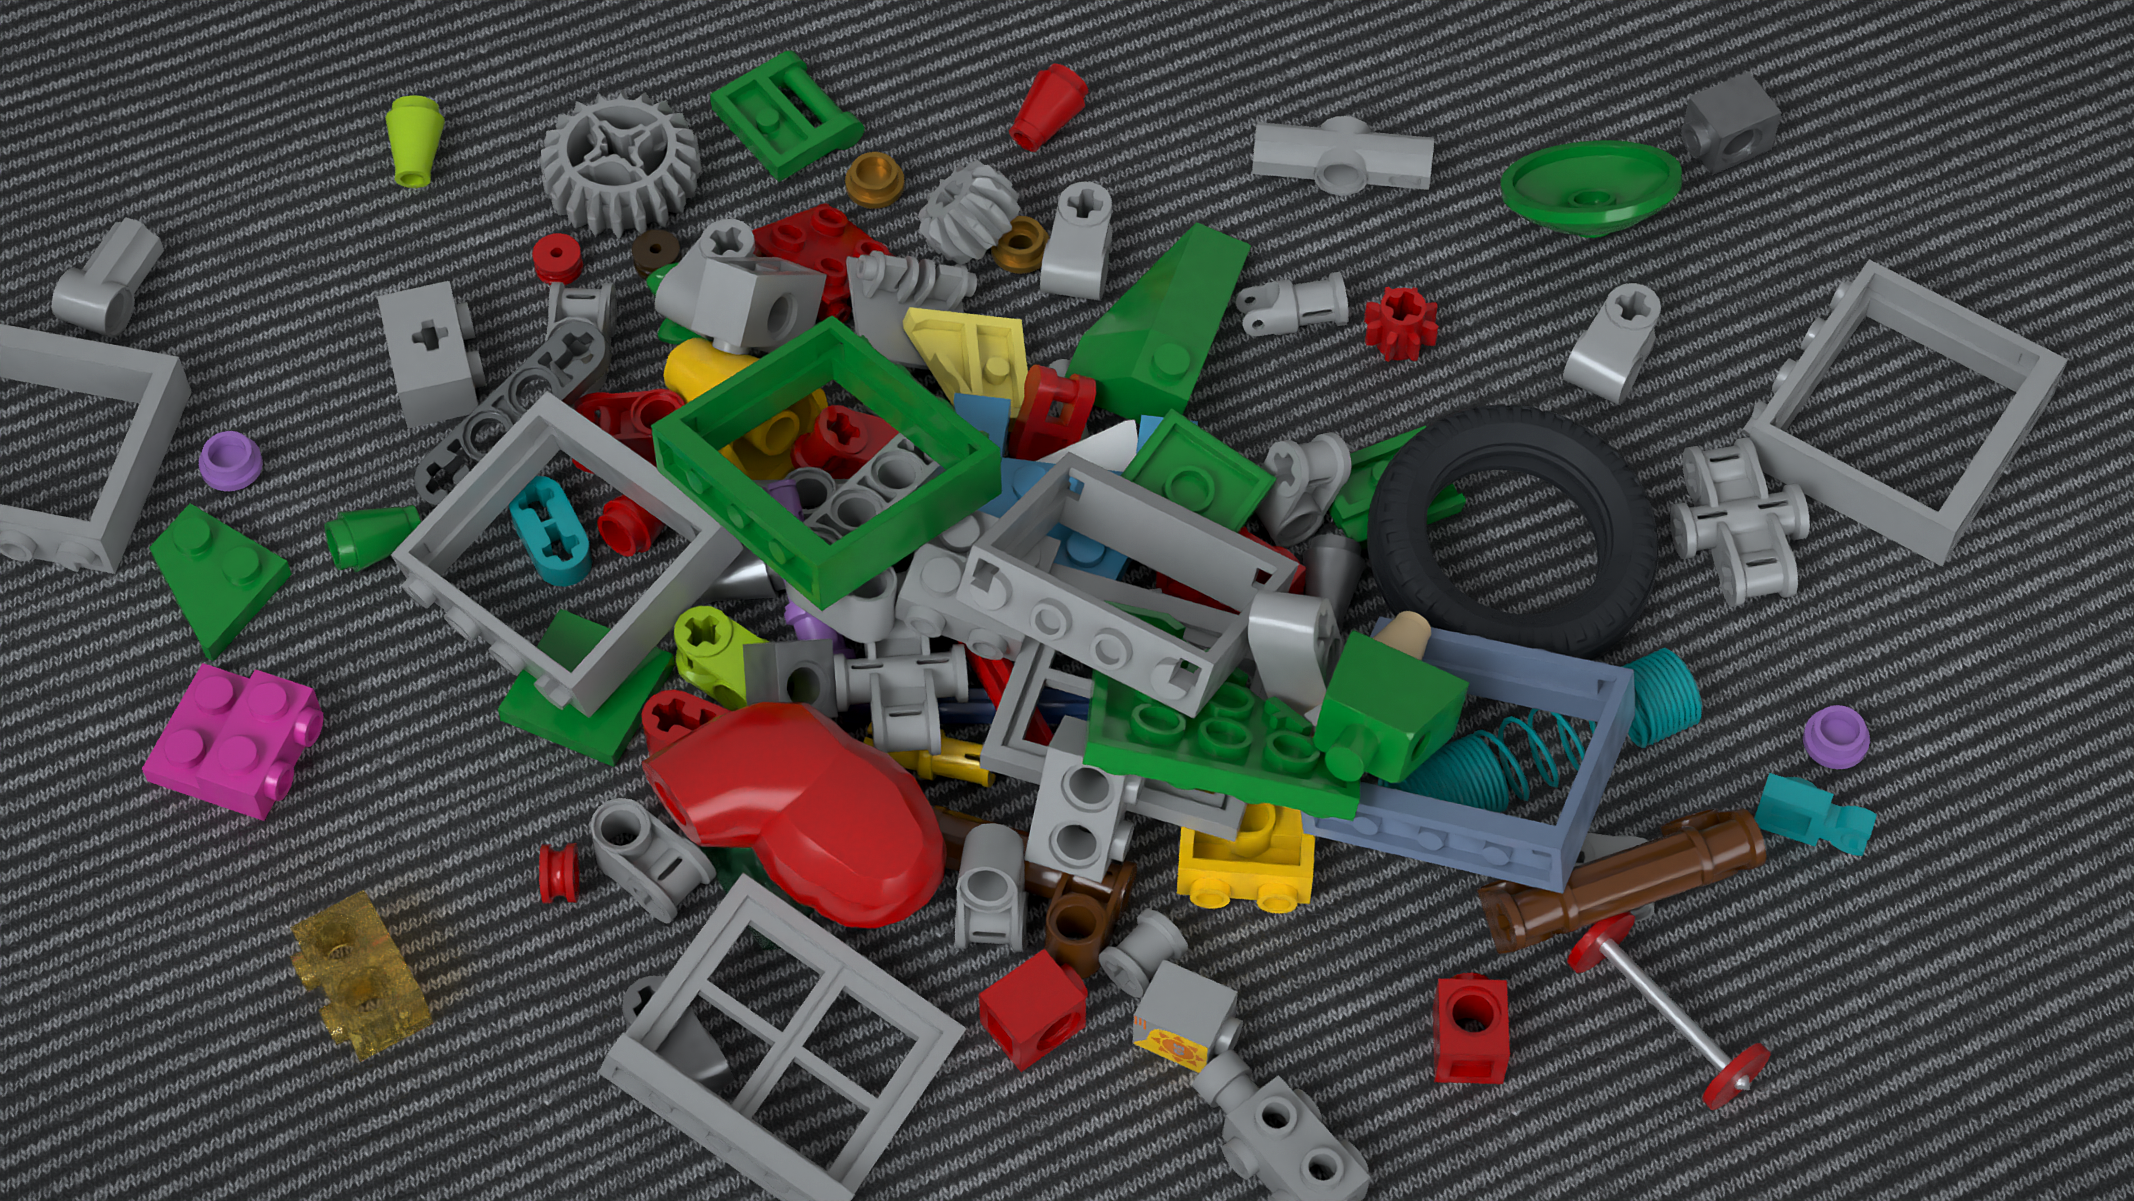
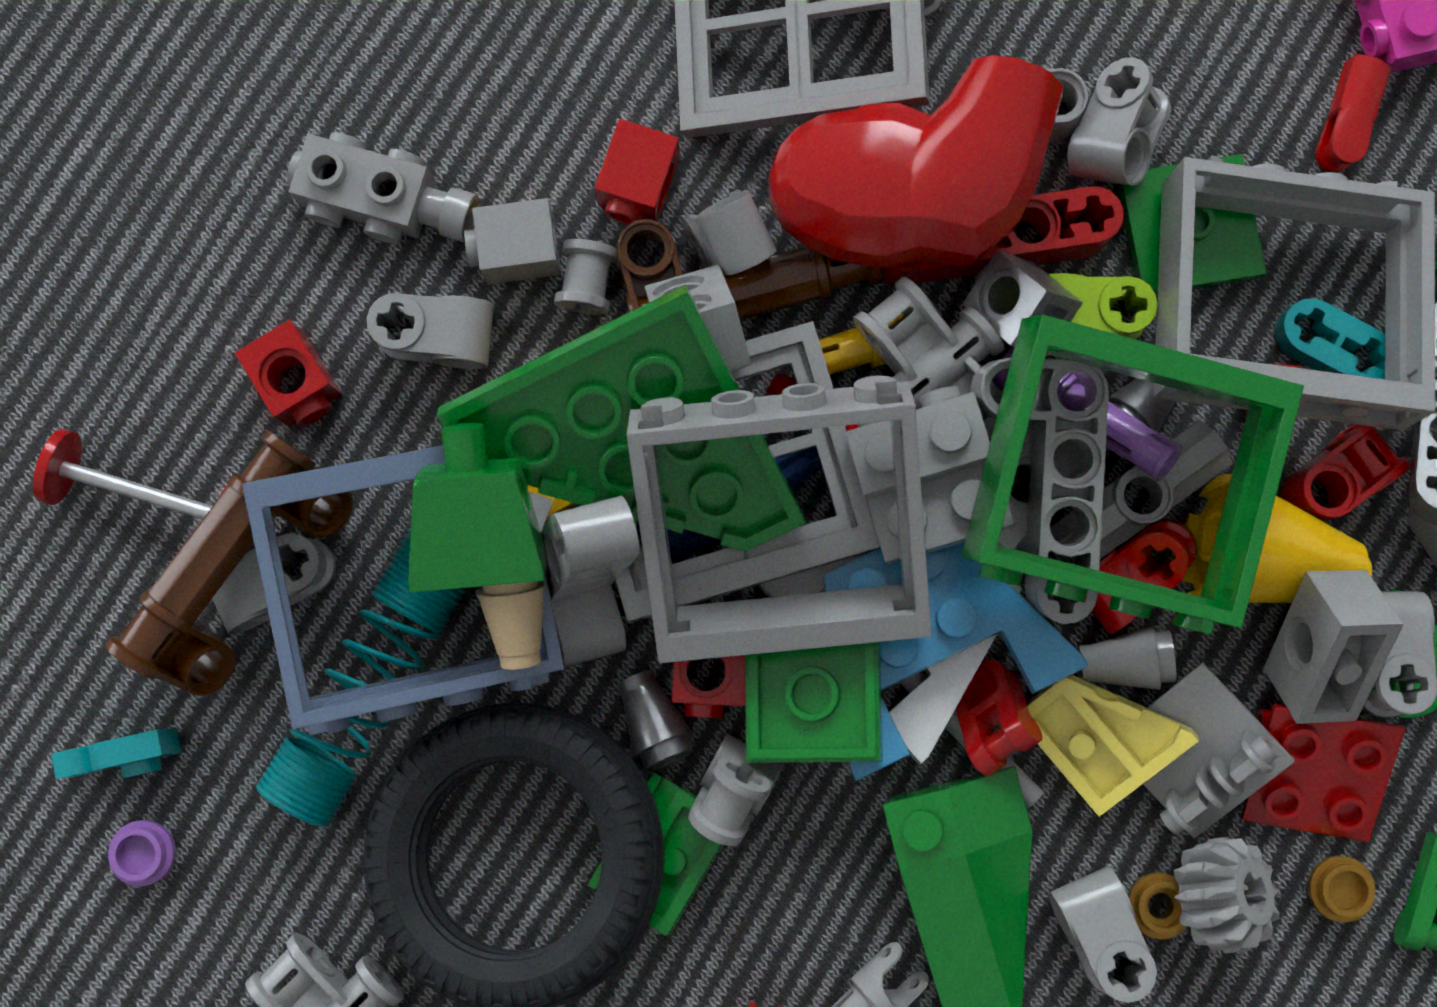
camera: 145 degrees right, 25 degrees up
red bush [539,843,580,904] -> none
none -> light grey piece [366,293,494,369]
none -> light grey piece [1067,57,1171,186]
none -> red bar [1315,54,1392,173]

